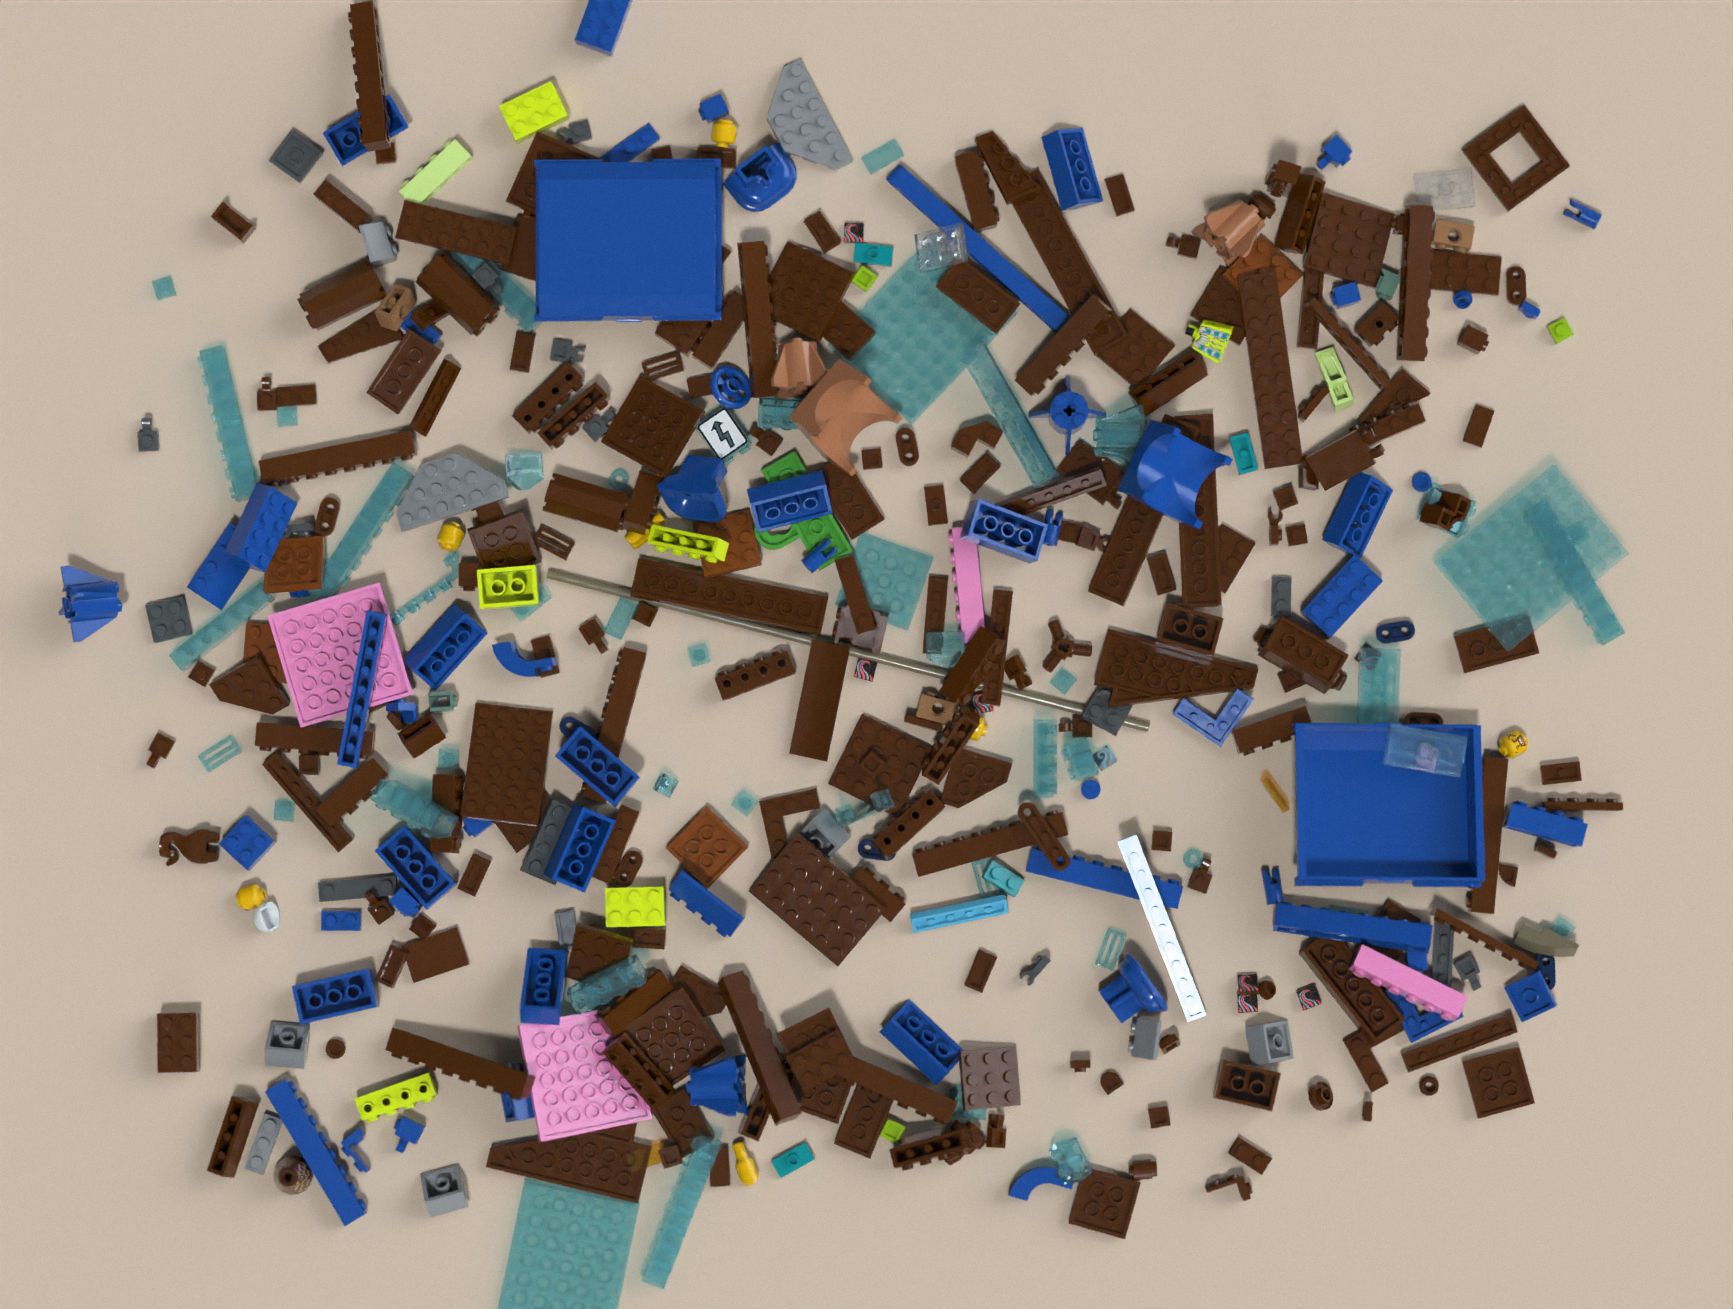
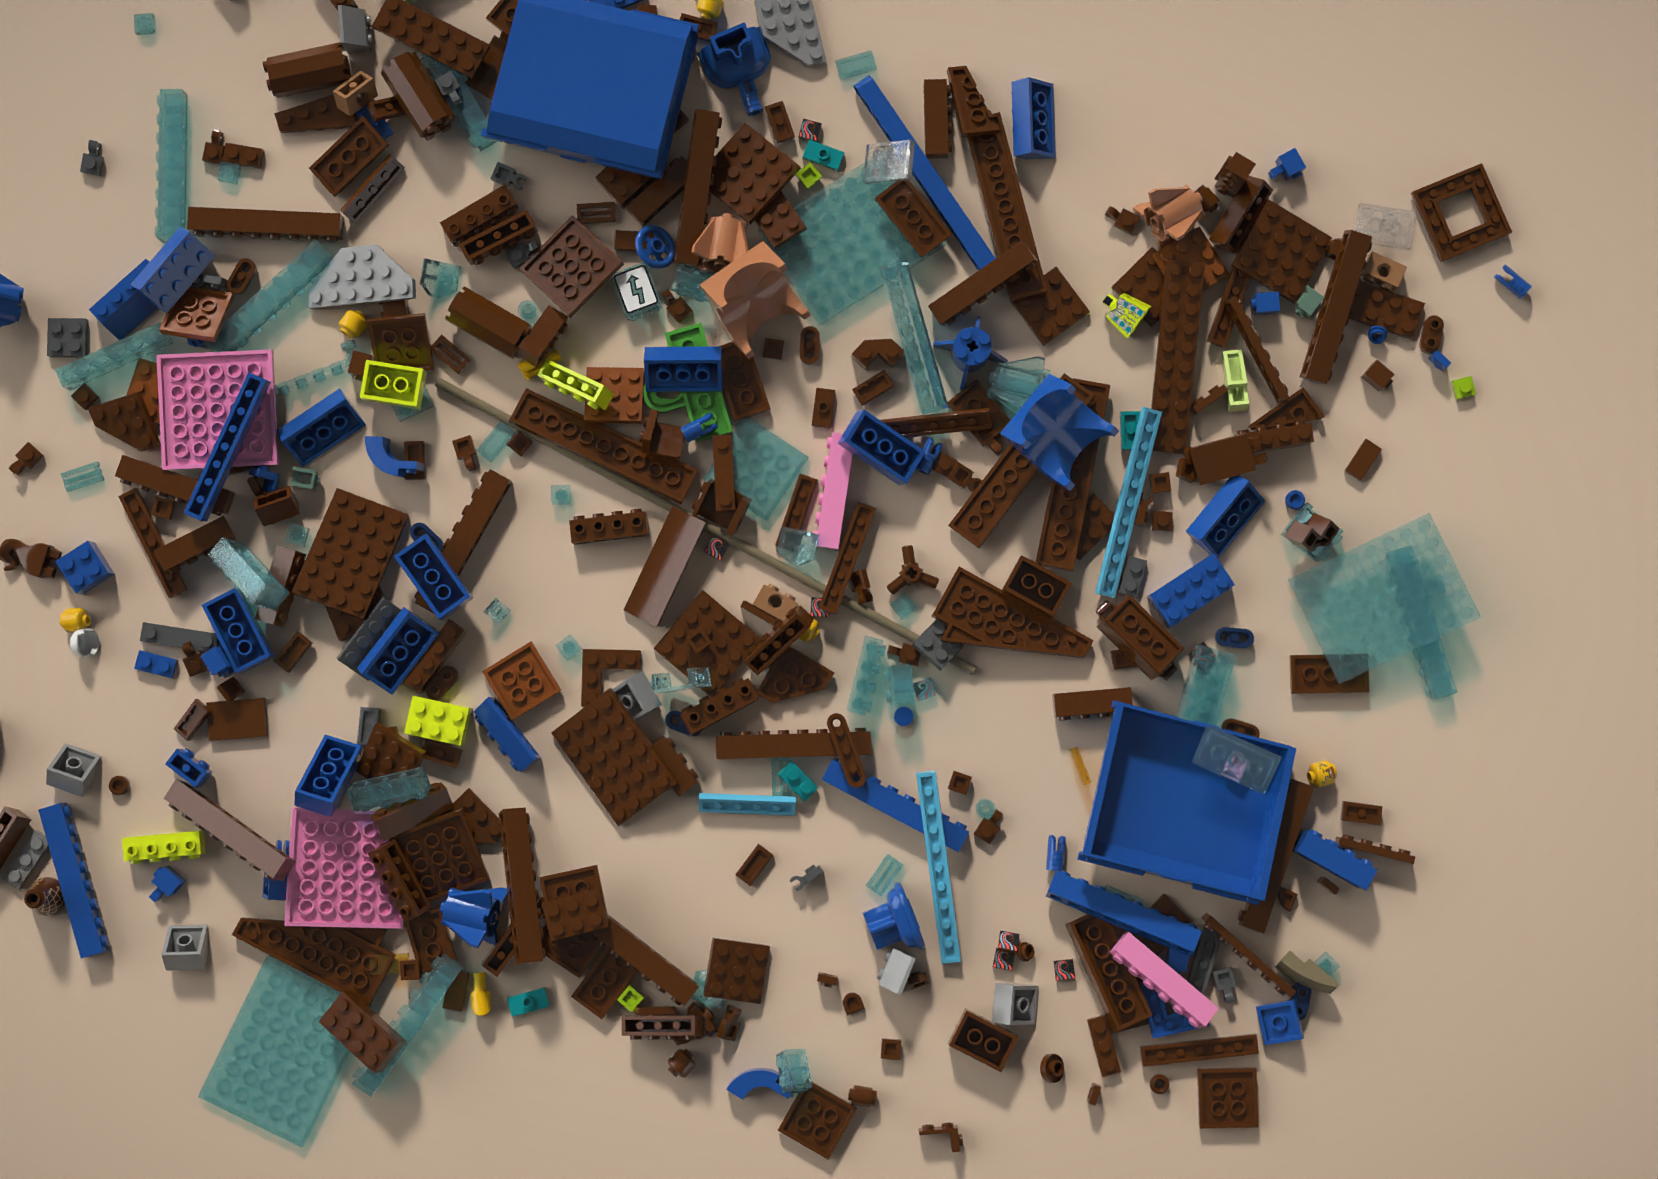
camera: 20 degrees right, 0 degrees up
clear light blue plate [274,801,295,822] -> none
blue brick [292,969,379,1025] -> none
blue bracket [341,1127,370,1173] -> none
blue brick [463,818,494,838] -> none
reddish brown tile [510,331,536,373] -> none
blue piece [657,455,727,522] -> none
blue slope [879,1000,964,1085] -> none
reddish brown brick [939,626,1006,706] -> none
reddish brown tile [1104,174,1135,217] -> none
reddish brown brick [1128,350,1208,418] -> none
reddish brown plate [1147,553,1176,596] -> none
plate [1173,688,1254,747] -> none
reddish brown plate [1228,1137,1272,1175] -> none
reddish brown brick [1354,302,1399,347] -> none
none -> blue brick [165,748,213,788]
none -> reddish brown brick [318,991,407,1073]
none -> reddish brown bracket [639,409,685,459]
none -> reddish brown head [668,1049,697,1078]
none -> blue hinge [738,80,763,116]
none -> medium azure plate [1095,407,1162,598]

